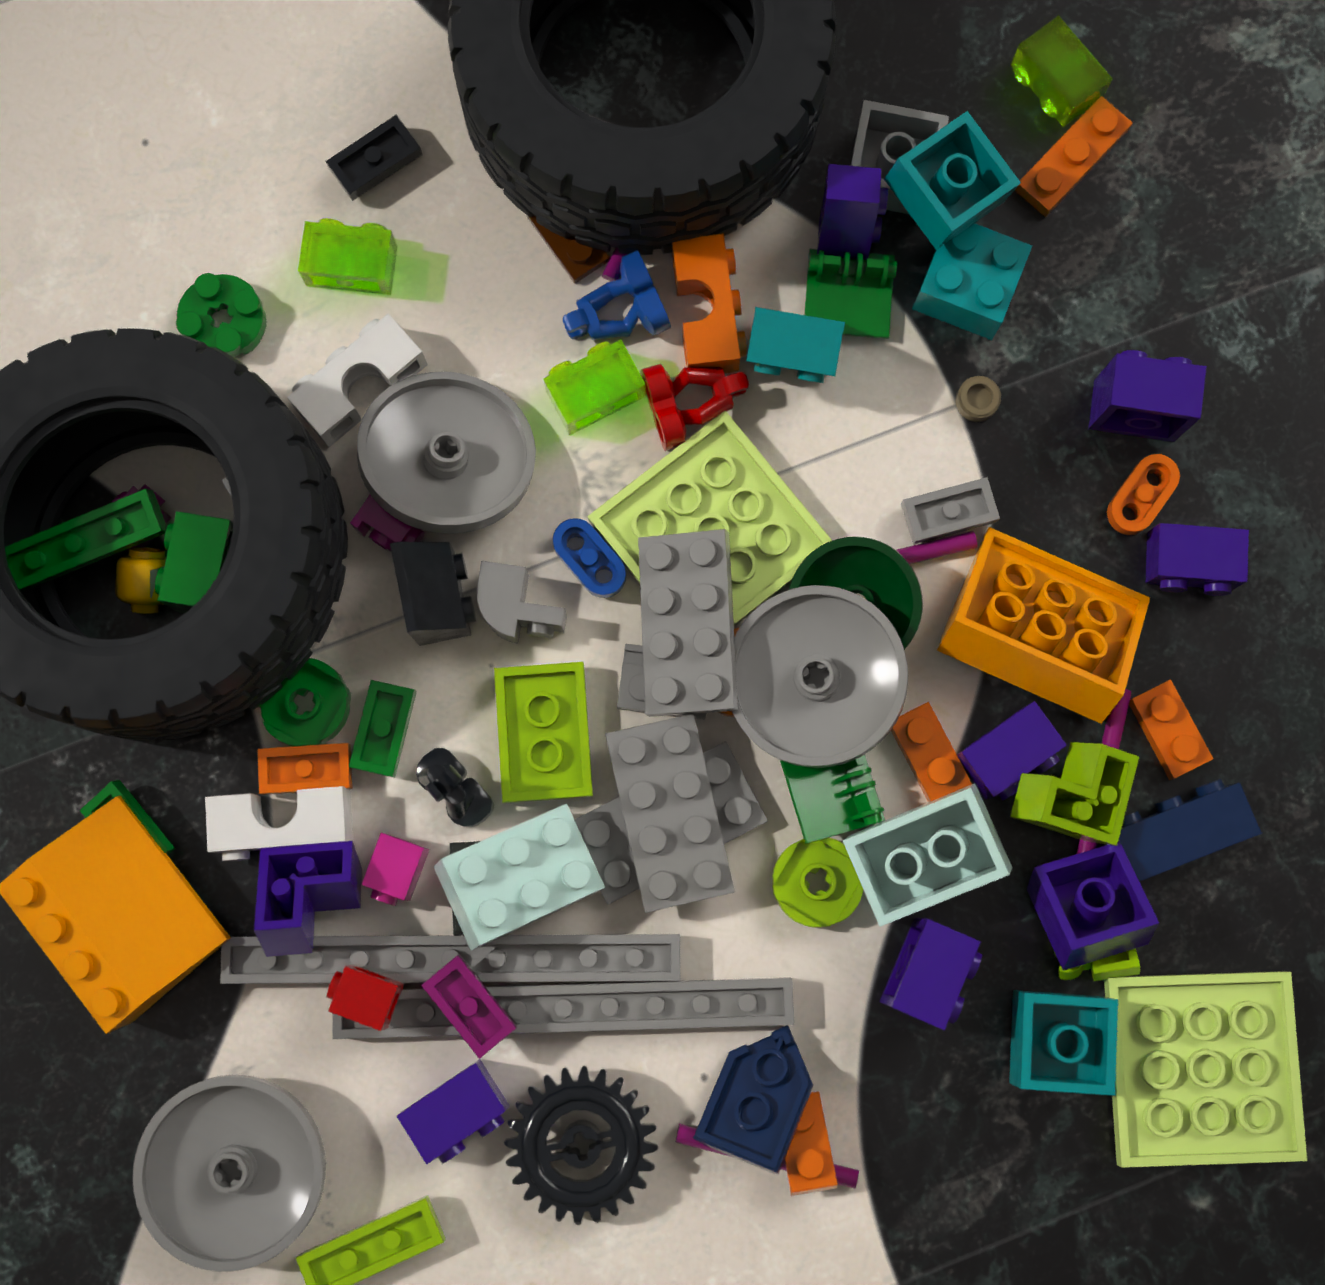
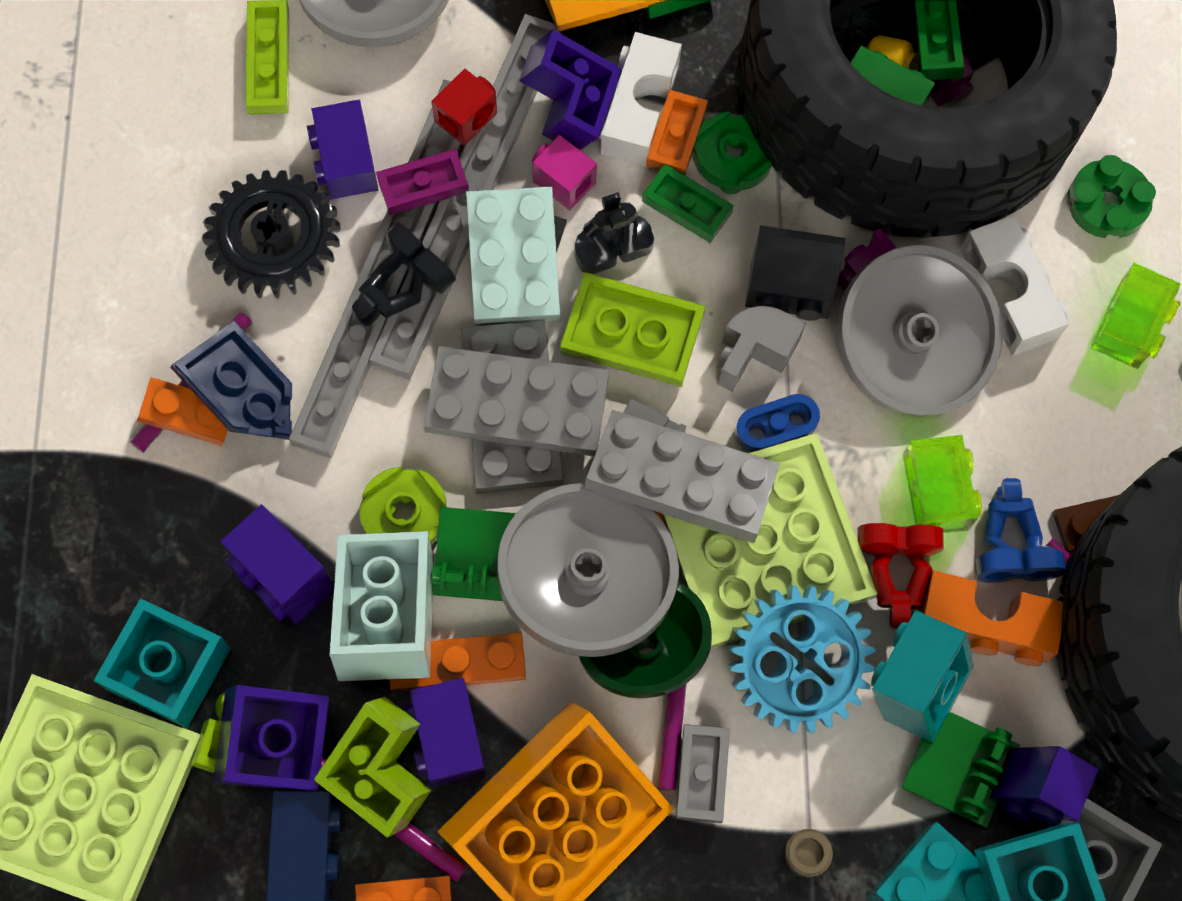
camera: 110 degrees right, 10 degrees down
none -> black piece [352,222,456,326]
none -> medium azure gear [727,585,876,733]

